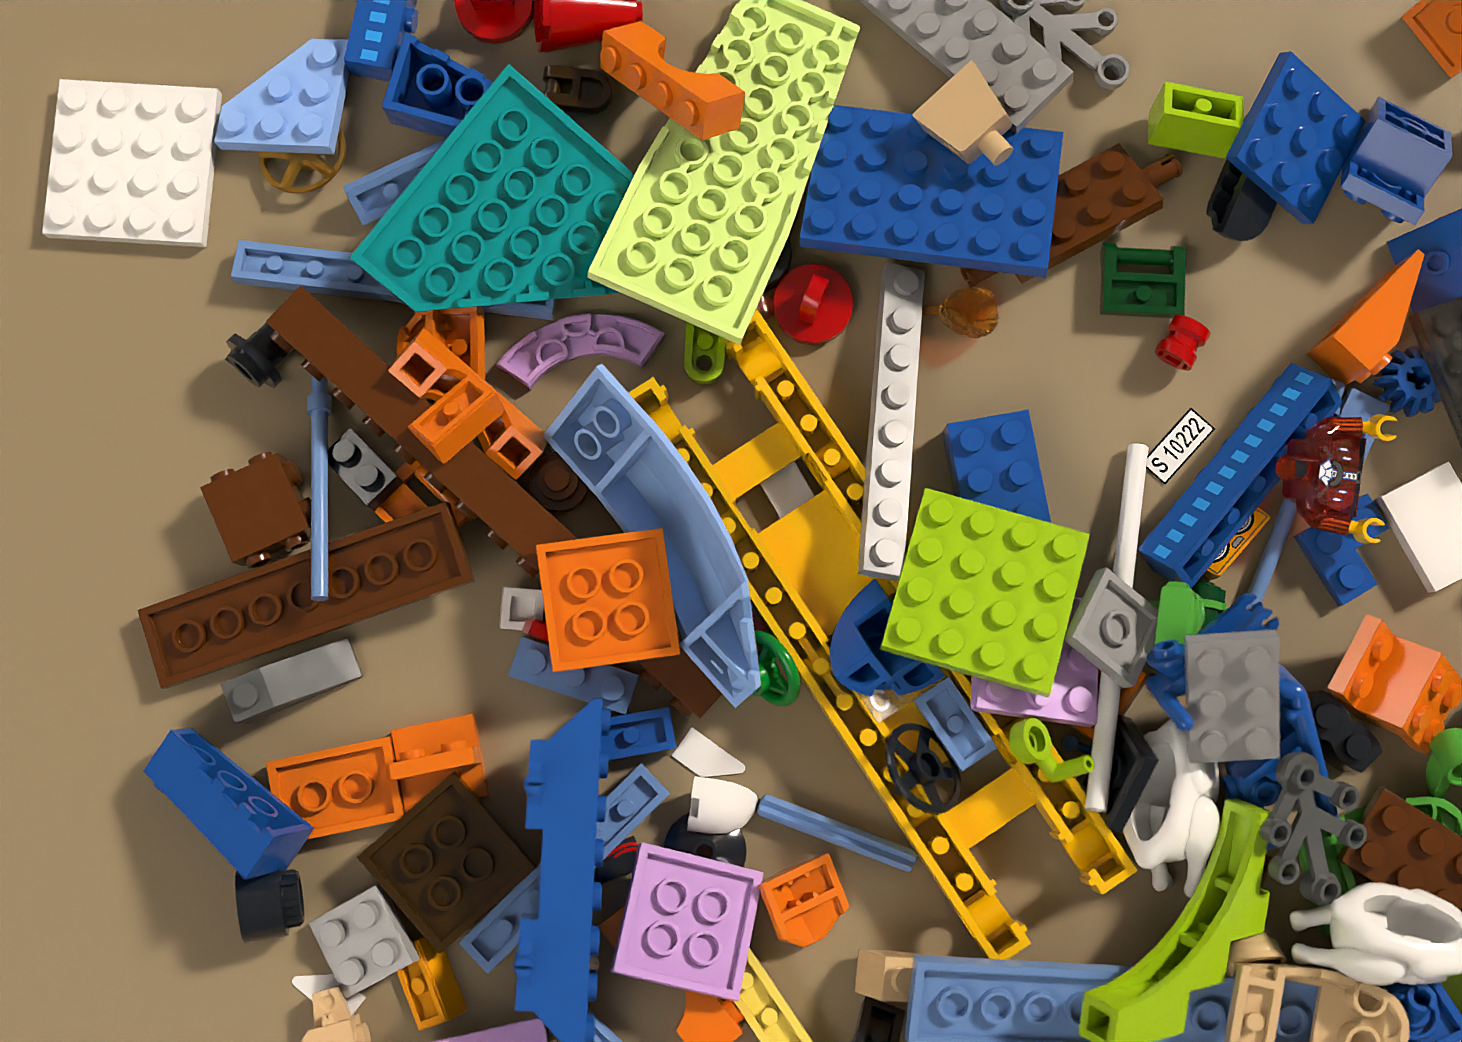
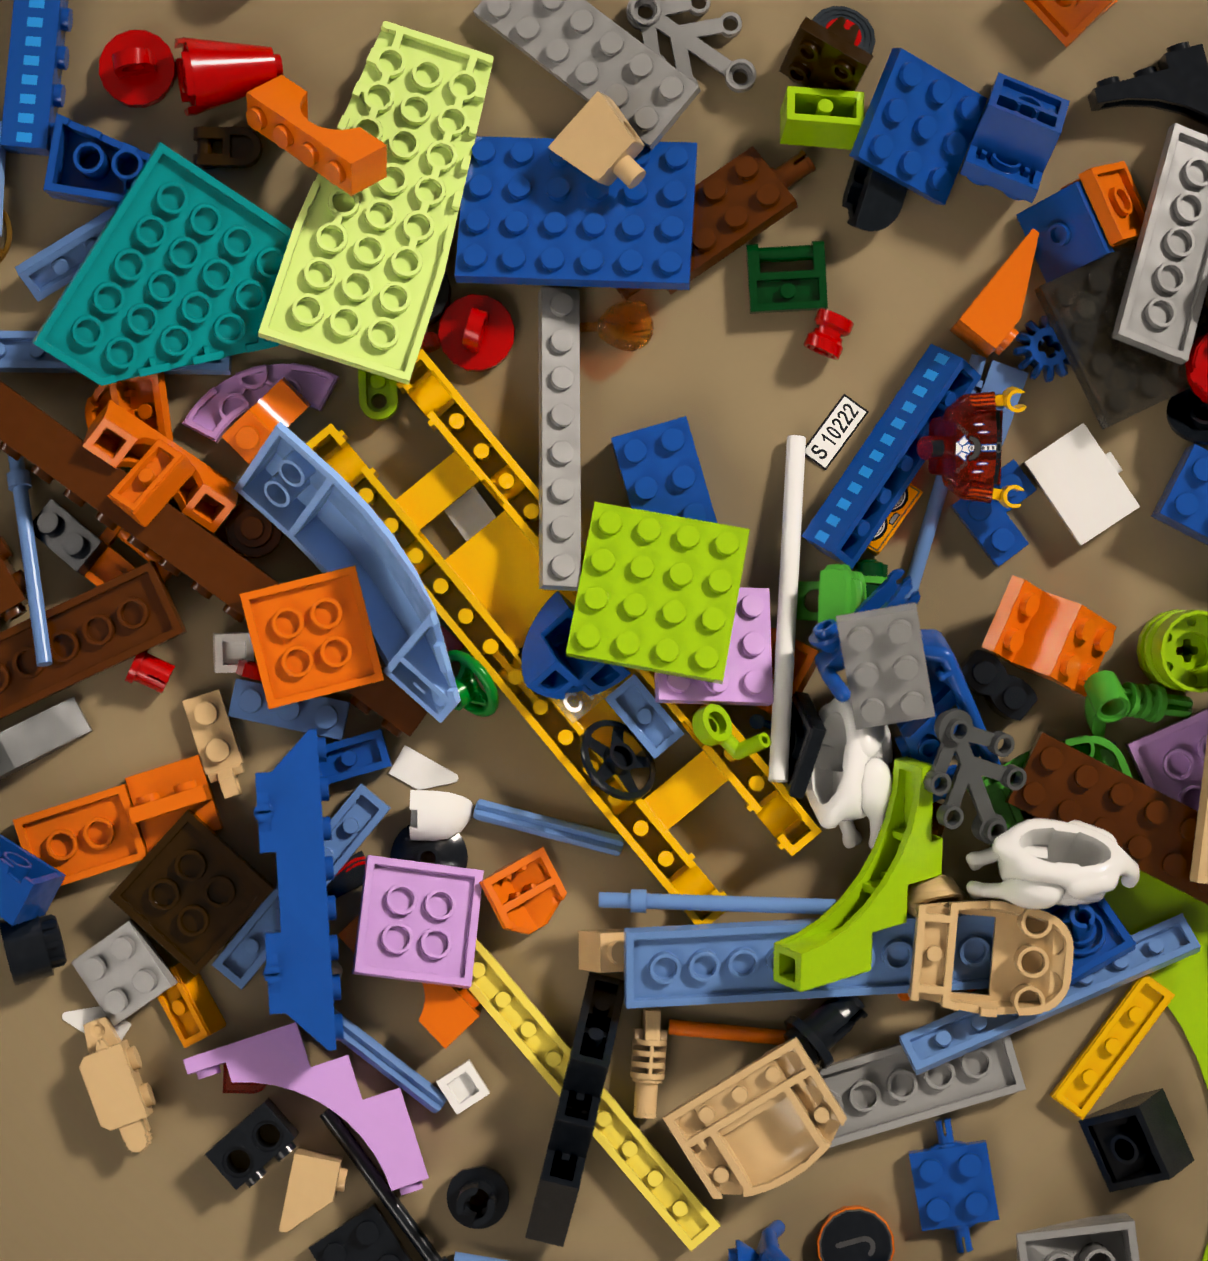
camera: 10 degrees left, 5 degrees up
light grey plate [1064,568,1159,688] -> none
none -> red bush [125,651,175,693]
none -> tan hinge [182,689,245,799]
none -> orange arch [221,377,311,464]
none -> medium blue bar [599,889,836,914]
none -> dark brown plate [779,6,876,91]

